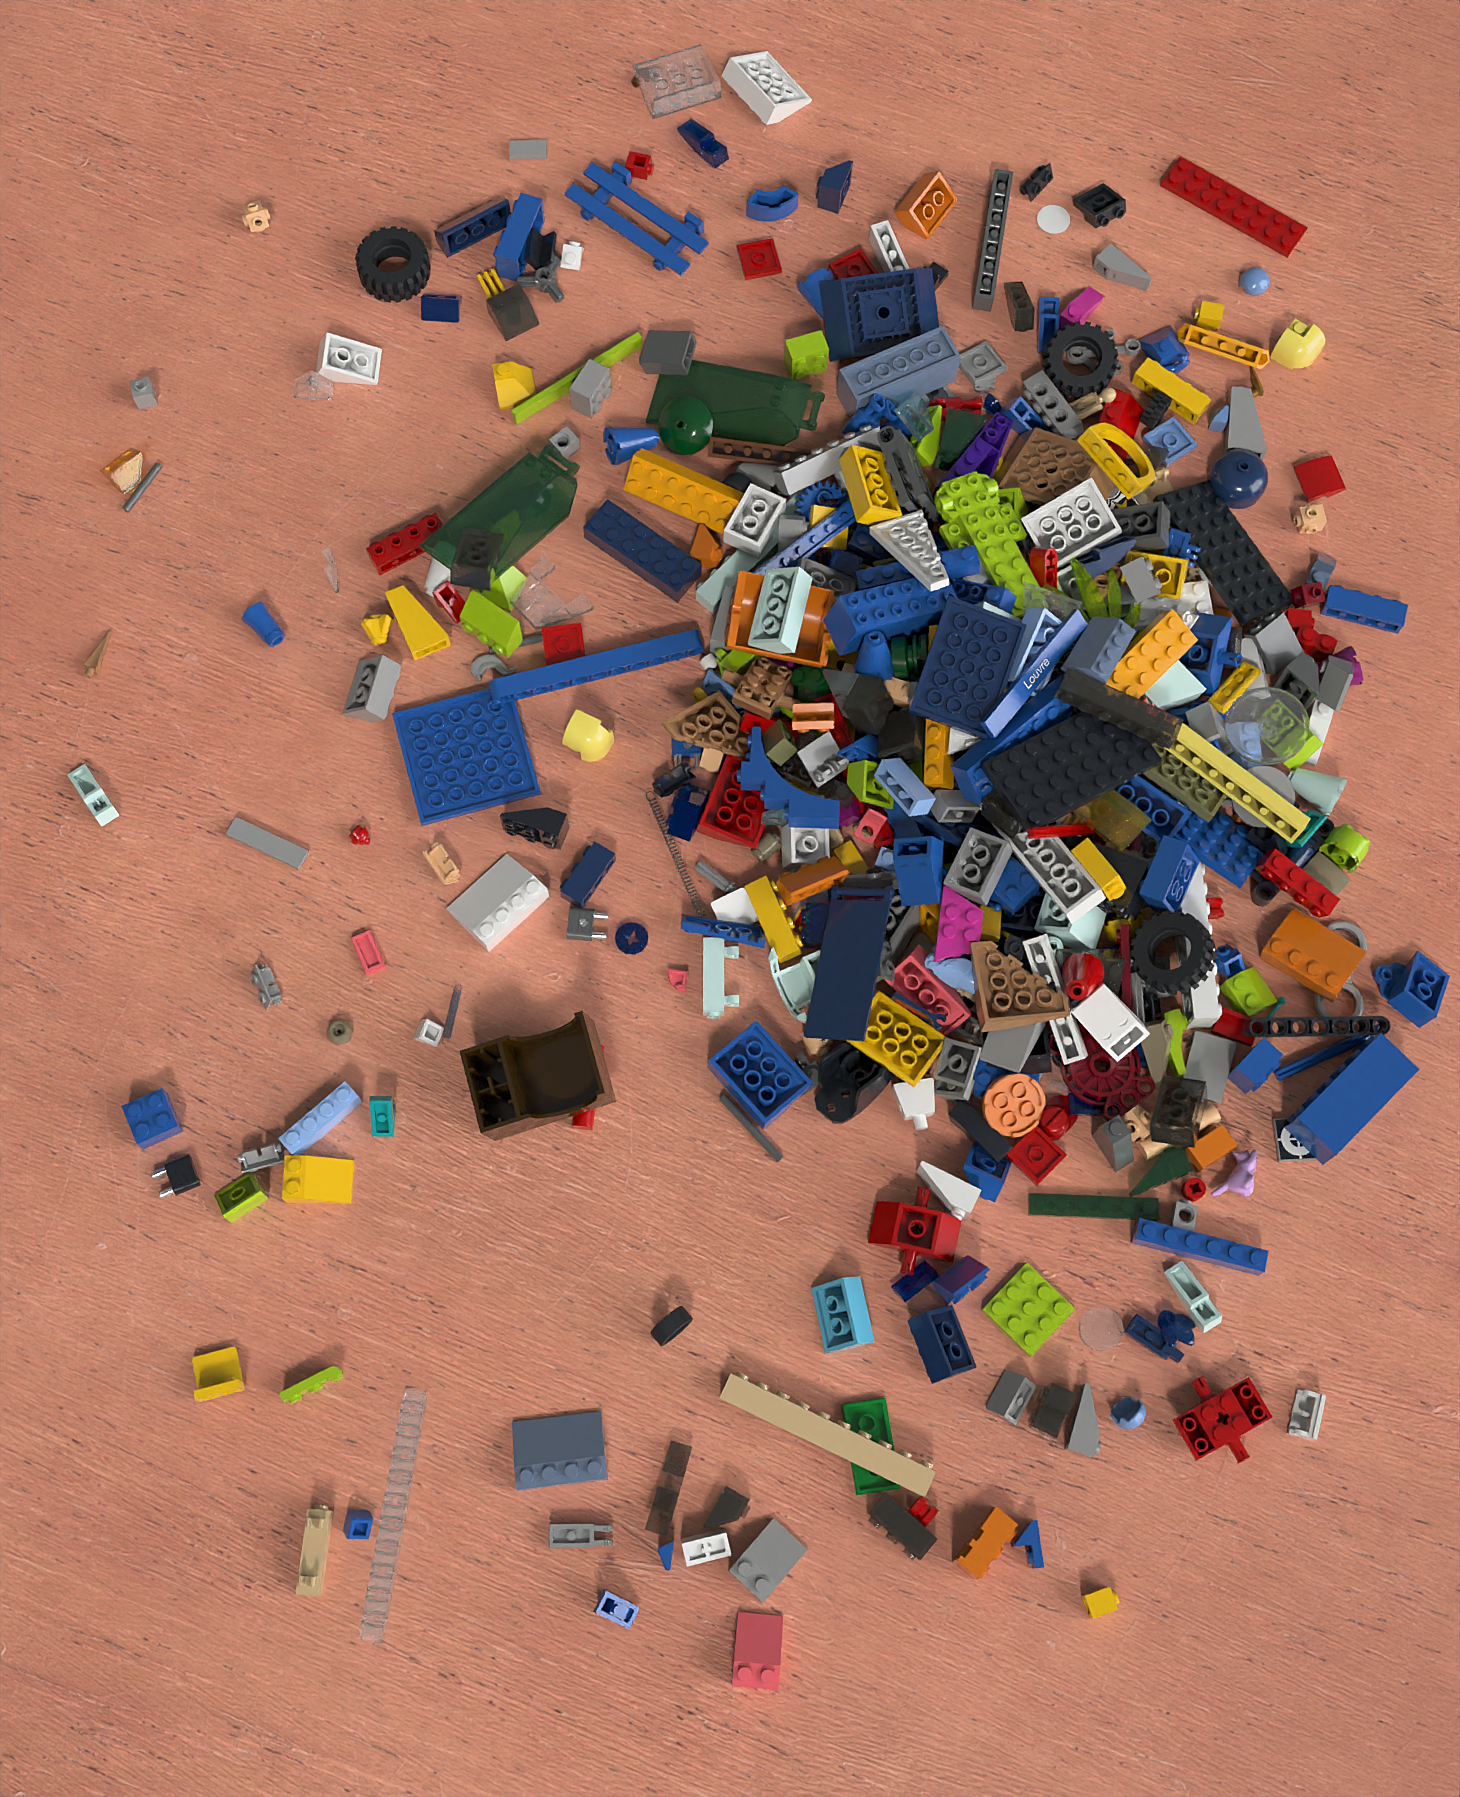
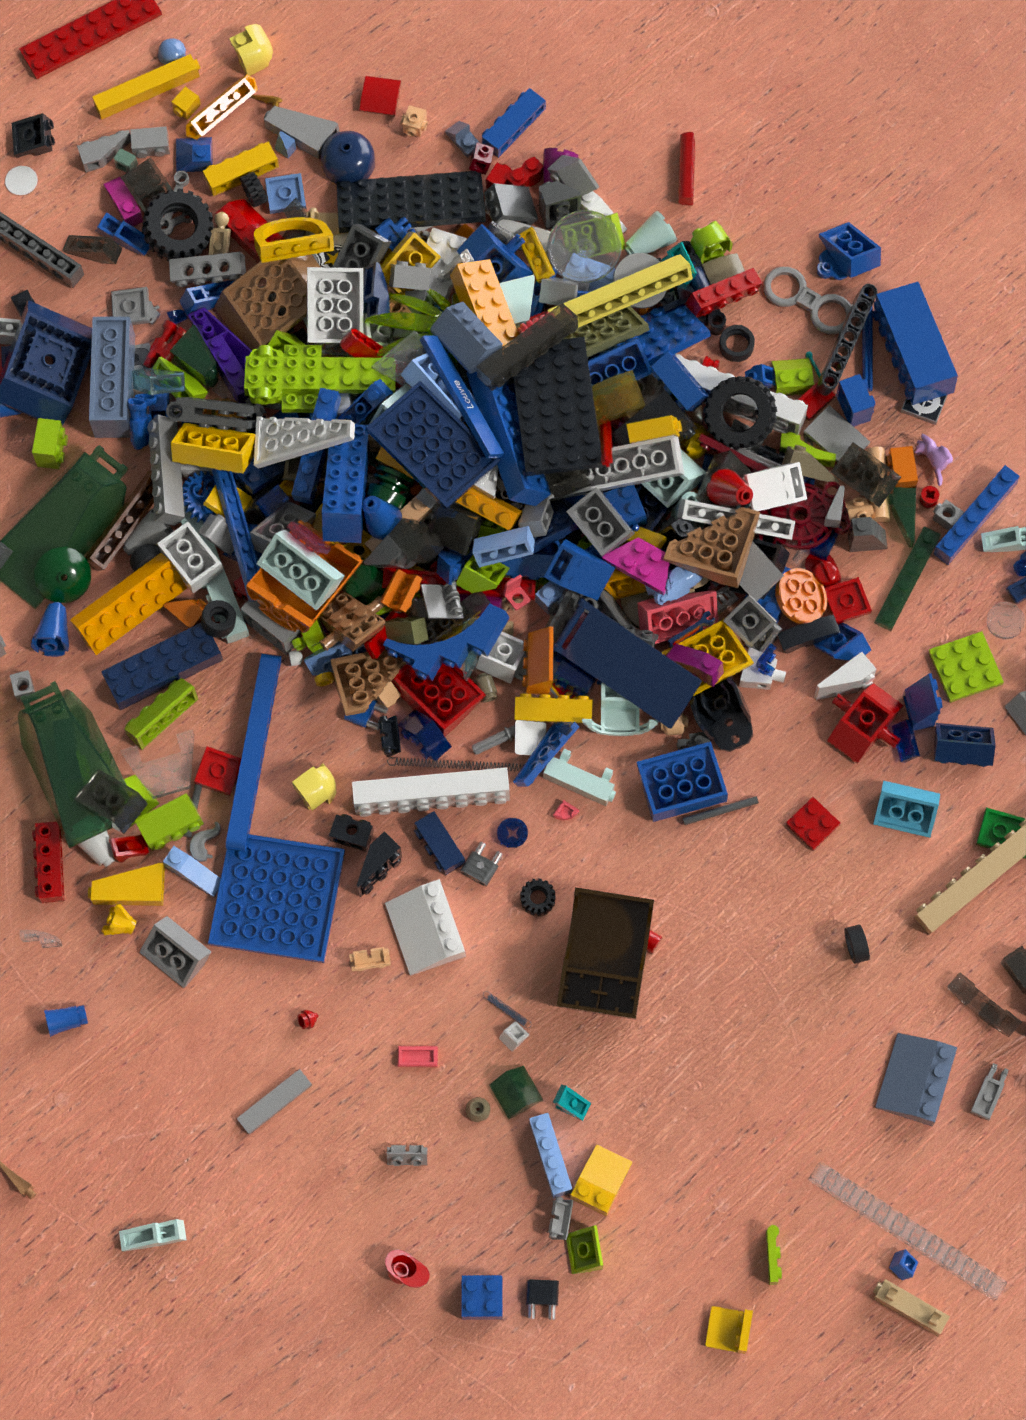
camera: 60 degrees left, 0 degrees up
yellow tile [833,840,869,872] -> none
blue arm [1164,354,1190,374] -> none
orange slope [1260,908,1367,1003] -> none
none -> yellow brick [92,54,201,119]
none -> sand green slope [114,149,138,175]
none -> clear smoke brick [121,157,174,213]
none -> lime slope [124,678,198,750]
none -> light grey brick [130,126,170,158]
none -> light blue slope [163,846,221,897]
none -> black tyre [201,600,236,638]
none -> clear pink plate [287,521,332,554]
none -> black brick [329,814,374,852]
none -> white brick [352,767,510,817]
none -> red piece [385,1250,430,1288]
none -> clear green slope [489,1066,543,1120]
none -> black tyre [520,878,556,916]
none -> magenta slope [667,644,724,687]
none -> red brick [678,132,695,206]
none -> black tyre [719,325,755,362]
none -> clear blue bracket [756,643,777,677]
none -> red plate [786,797,841,851]
none -> light grey slope [824,486,845,528]

